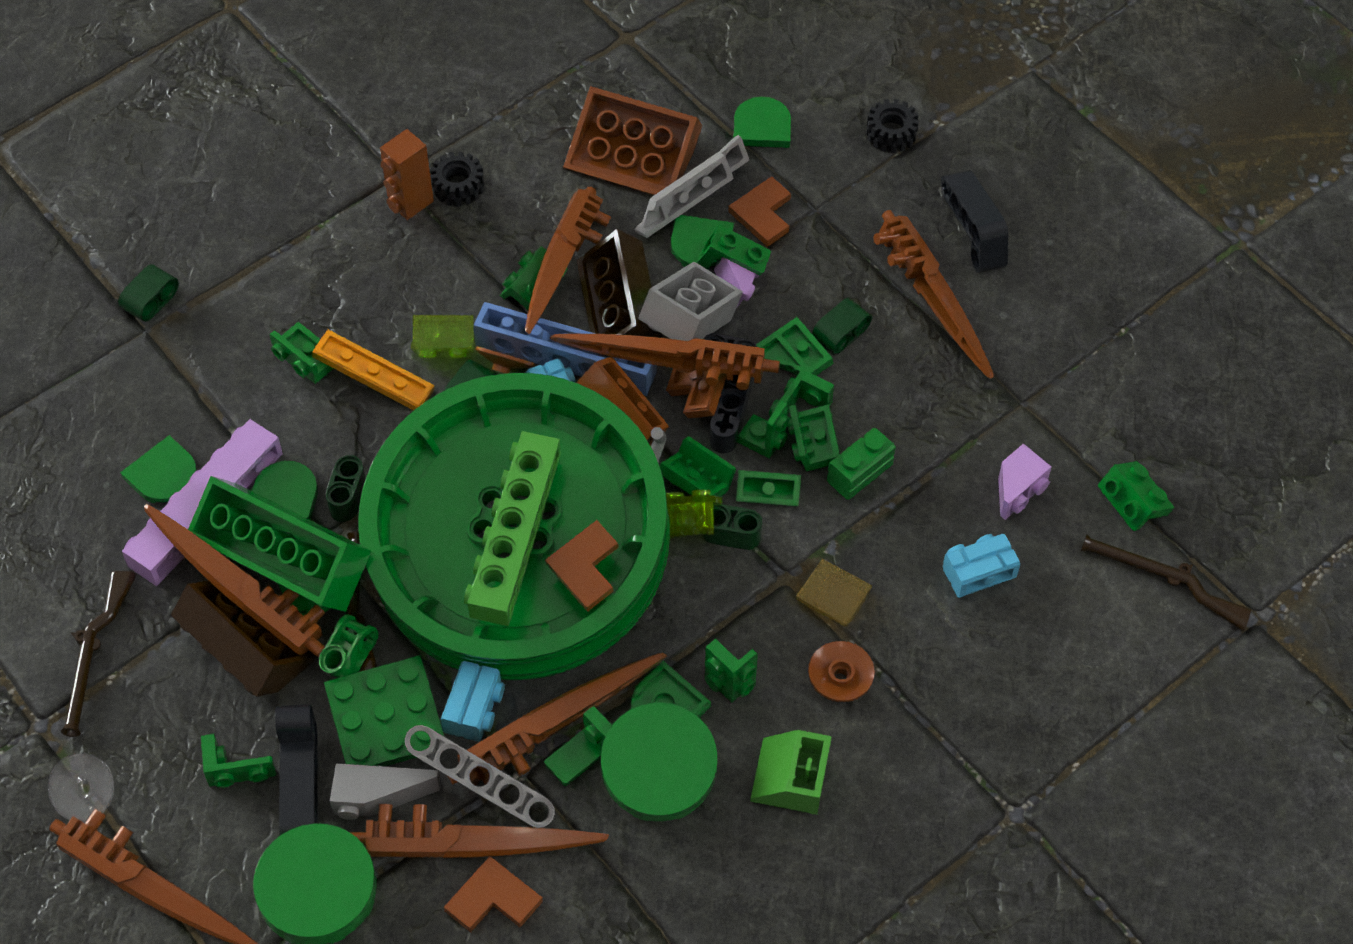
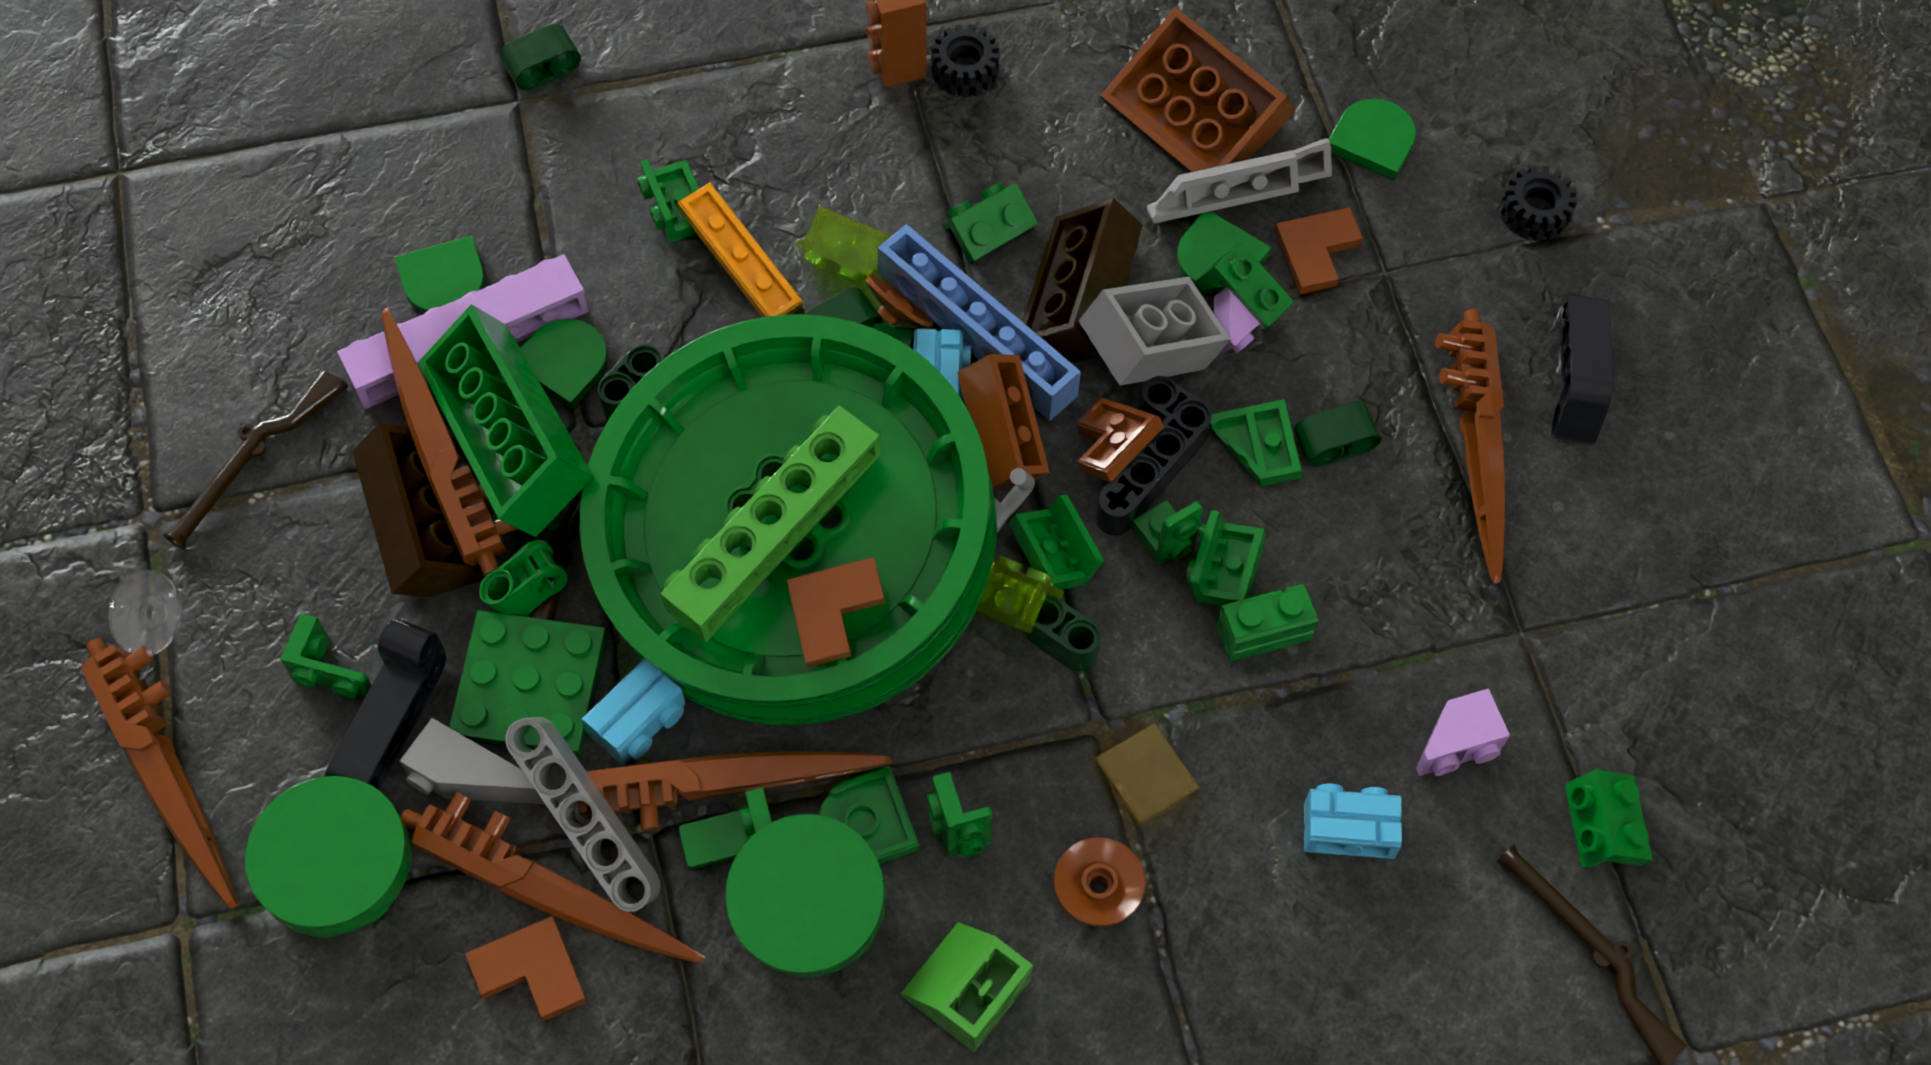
camera: 25 degrees right, 5 degrees up
dark orange piece [525,187,611,335] -> none
dark orange piece [550,334,780,390] -> none
green slope [736,470,801,506] -> none
green bracket [769,369,834,416] -> none

